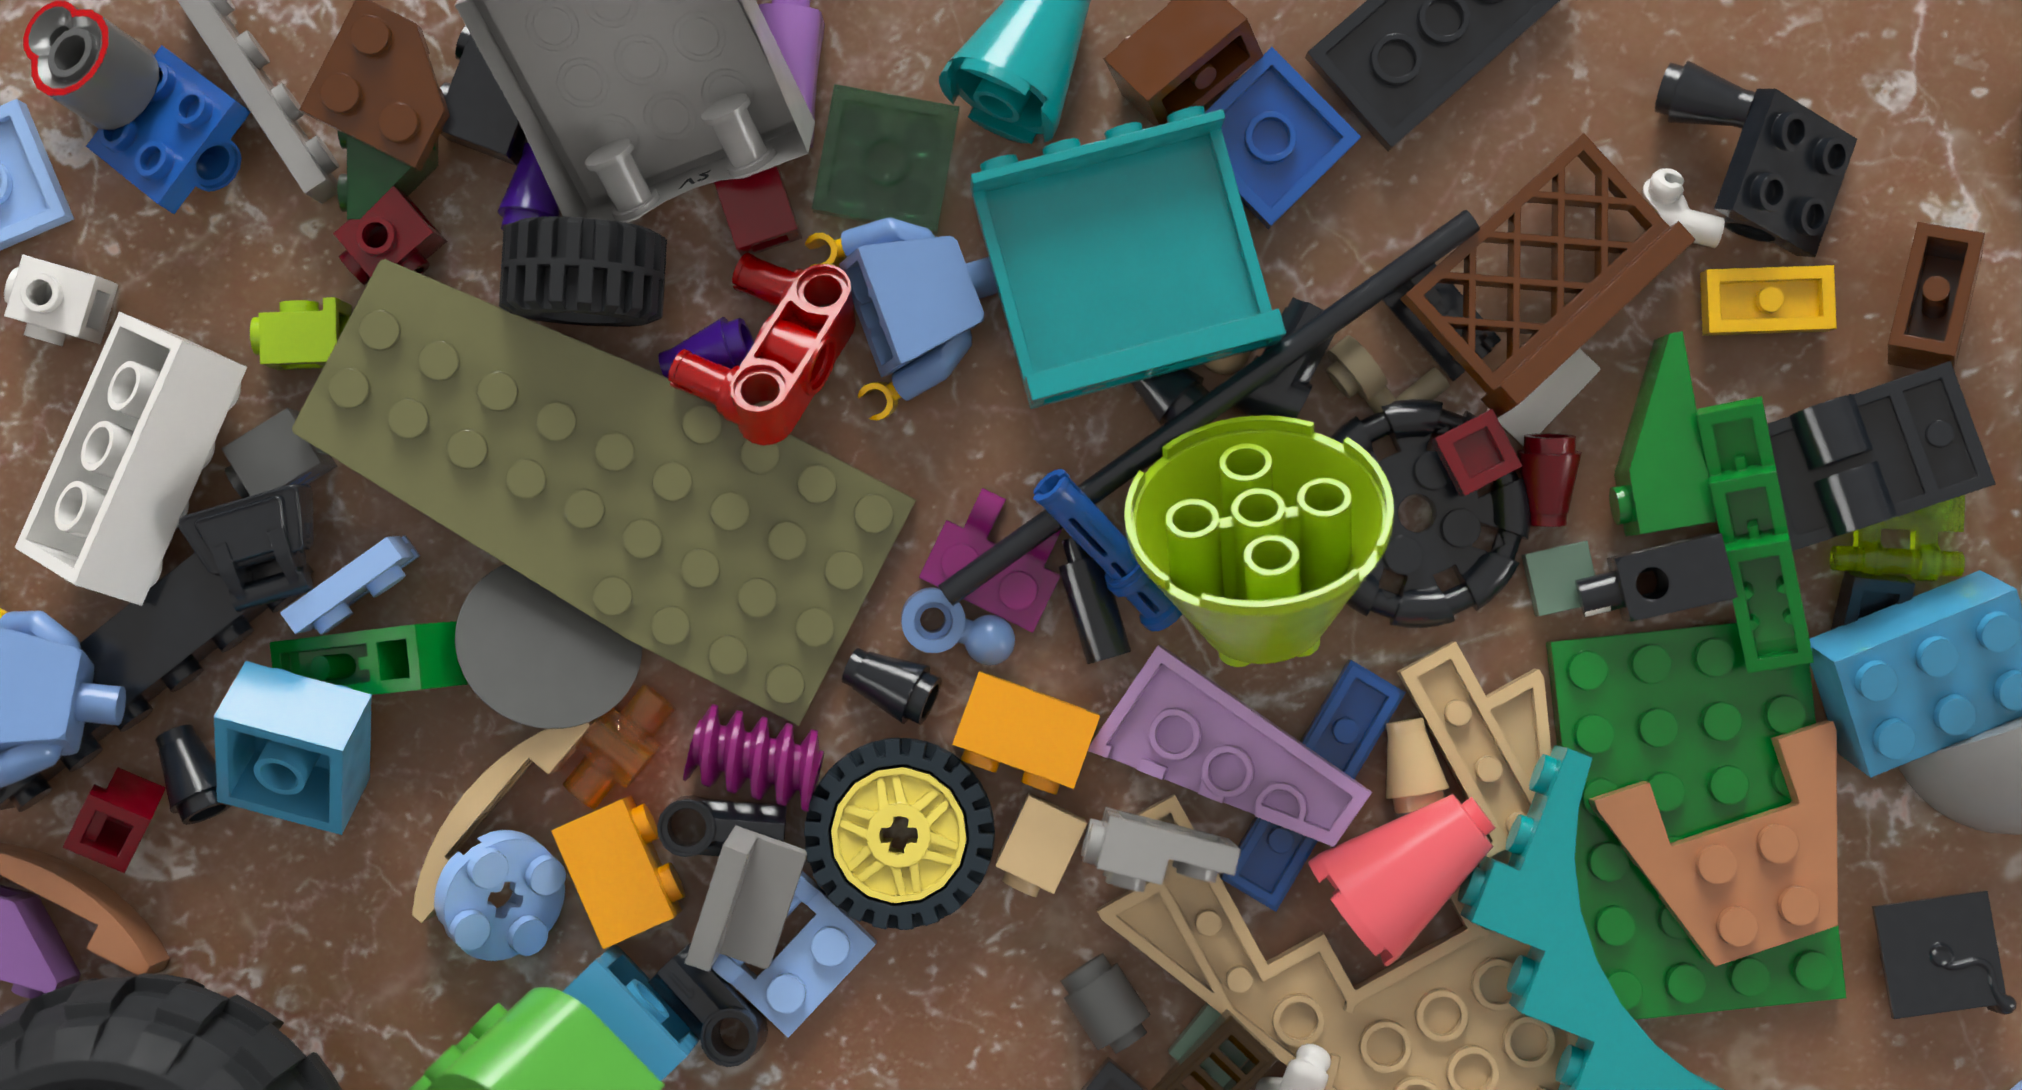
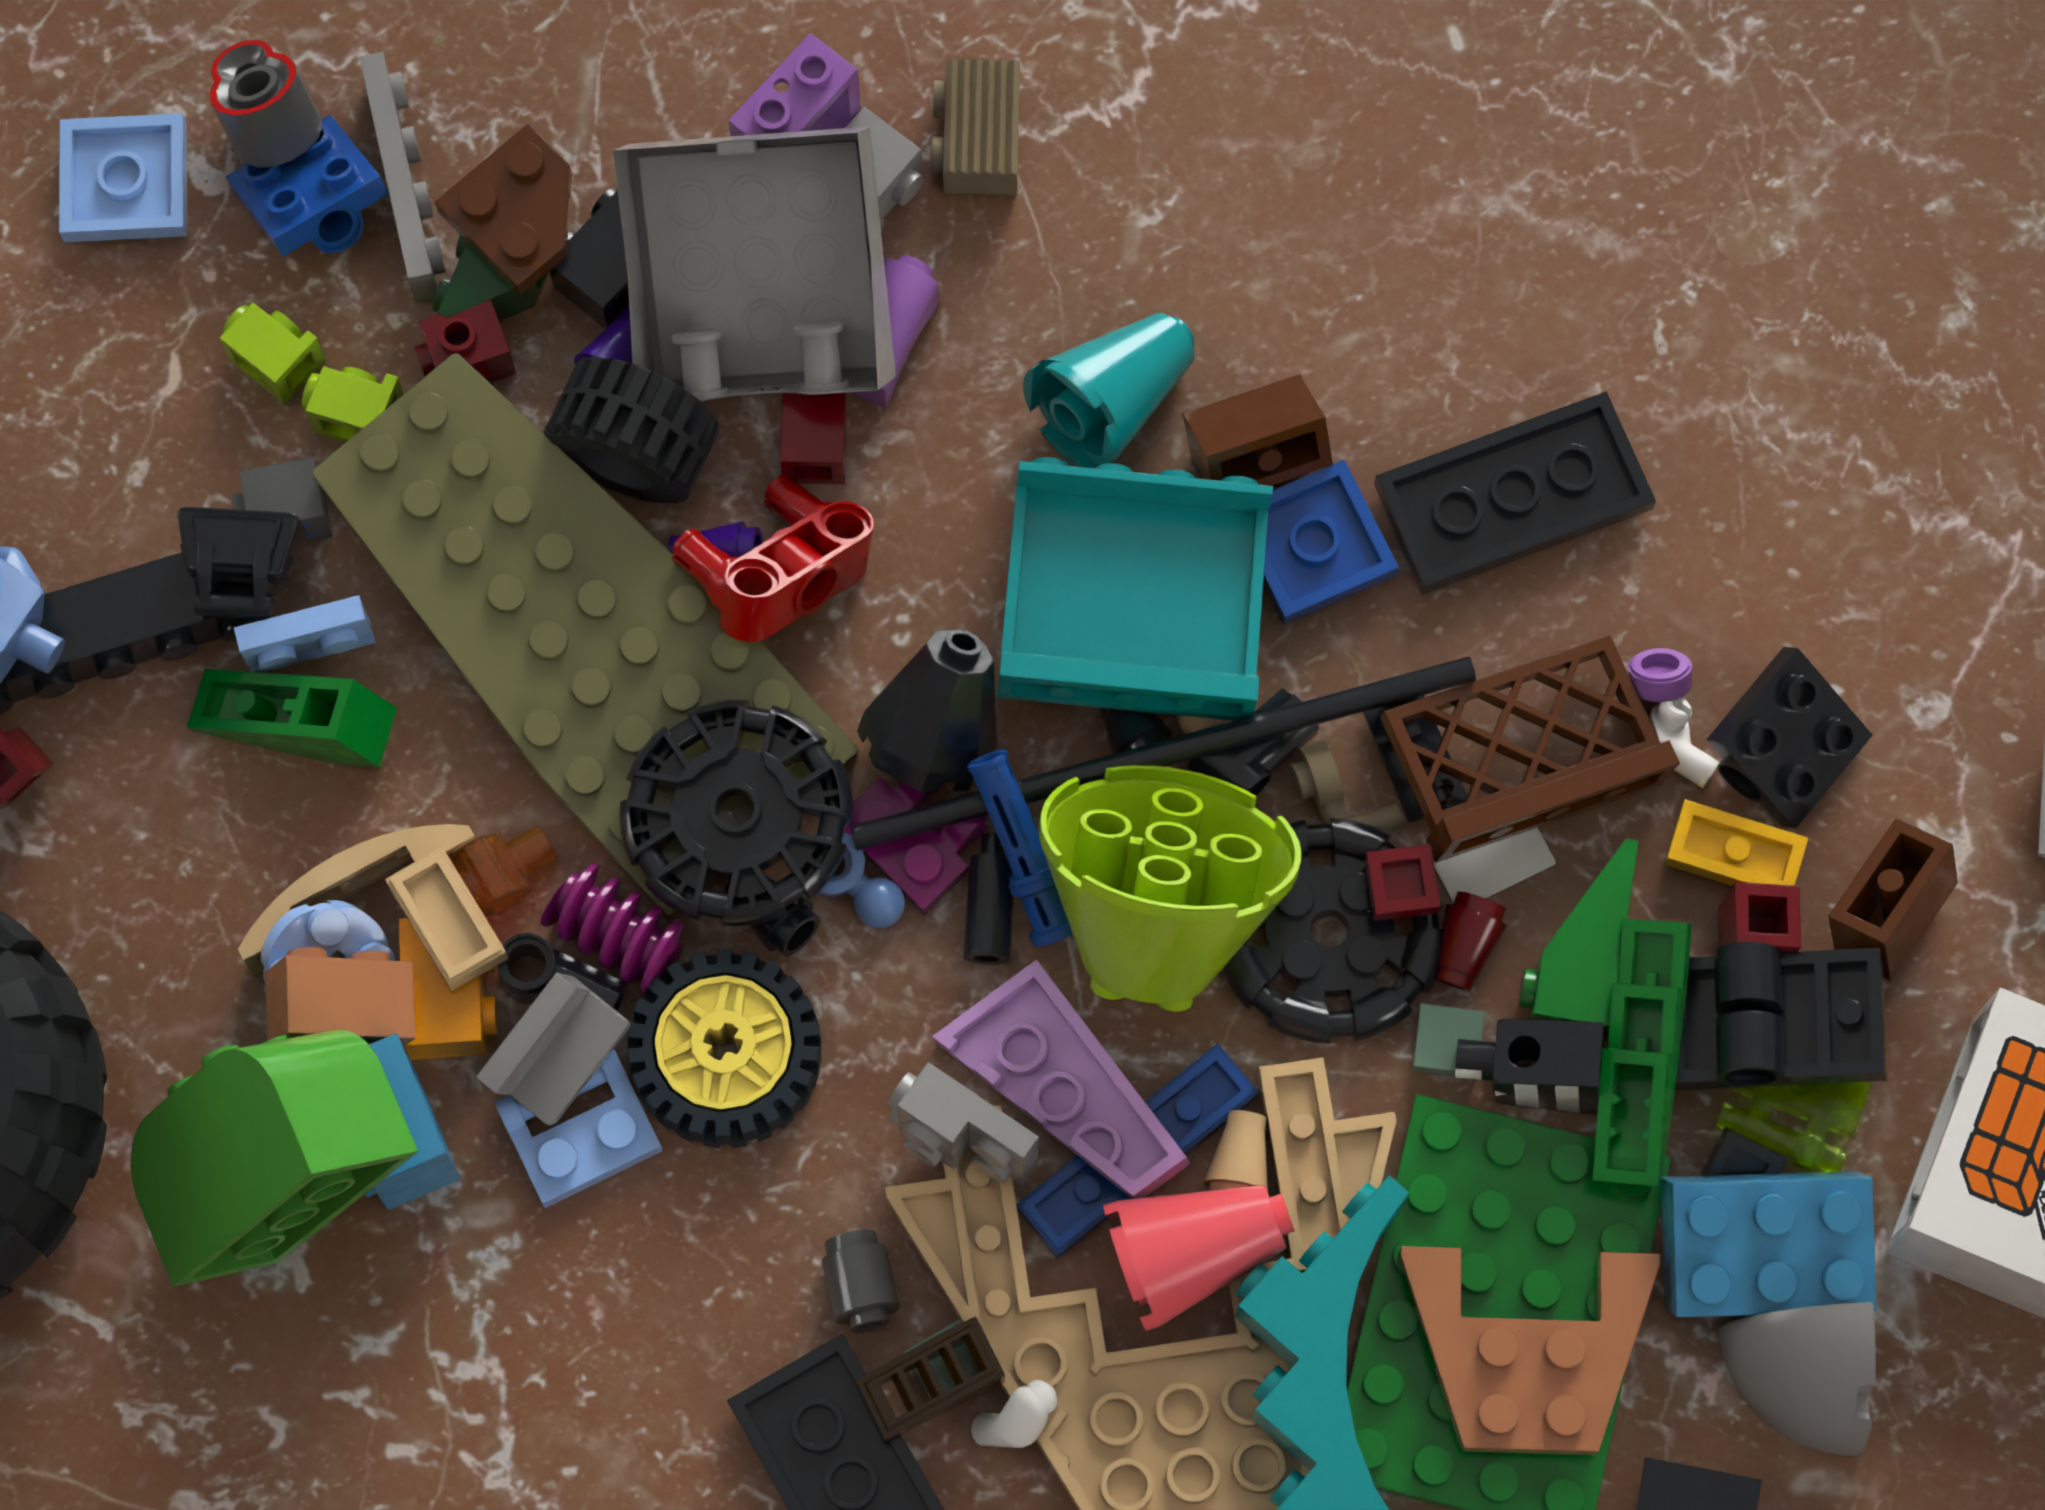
camera: 20 degrees right, 15 degrees down
white brick [4,254,119,346] -> none
white brick [15,312,247,606] -> none
black cone [155,724,231,825] -> none
dark azure brick [214,661,372,835] -> none
dark grey sticker [455,564,642,729] -> none
black piece [648,943,768,1067] -> none
medium blue torso [805,217,998,421] -> none
clear green plate [812,84,960,235] -> none
light orange brick [952,670,1100,795] -> none
tan brick [995,792,1087,897] -> none
black cone [1655,60,1755,129] -> none
none -> lime brick [219,302,326,405]
none -> nougat brick [265,947,416,1046]
none -> tan tile [385,847,508,992]
none -> black plate [619,700,853,926]
none -> black cone [857,629,997,792]
none -> medium lavender tile [1628,648,1692,702]
none -> dark red brick [1718,882,1801,953]

